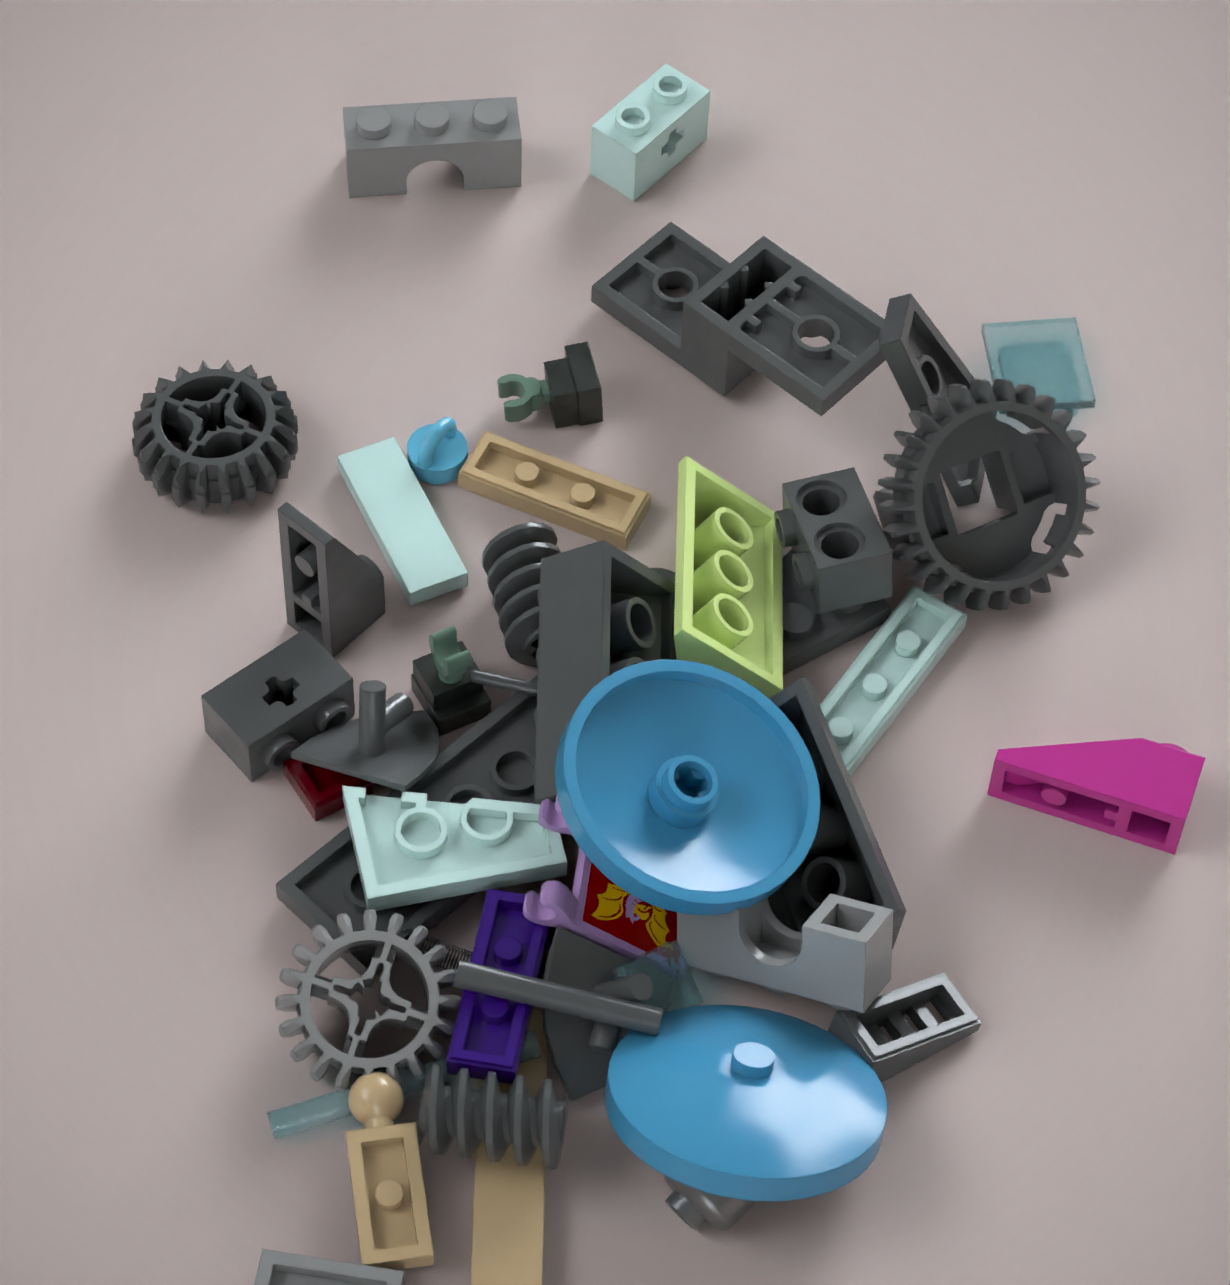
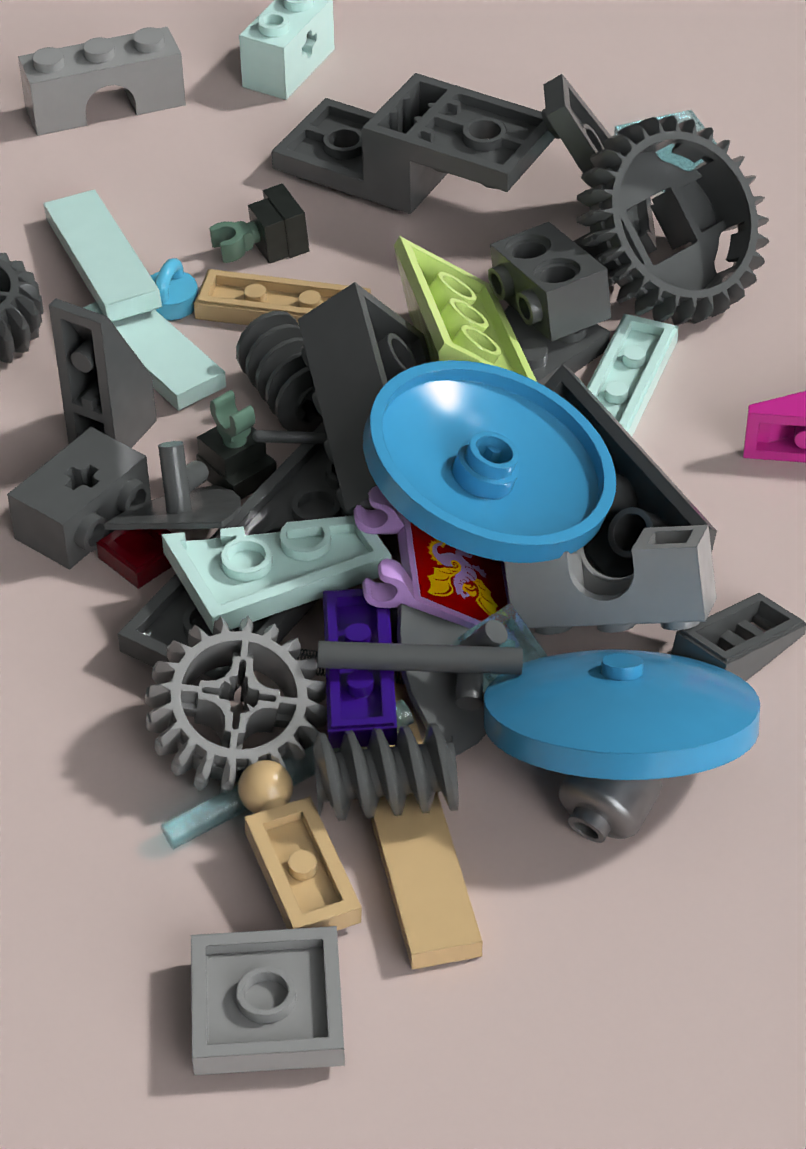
camera: 10 degrees left, 10 degrees down
none -> light aqua tile [43,189,162,322]

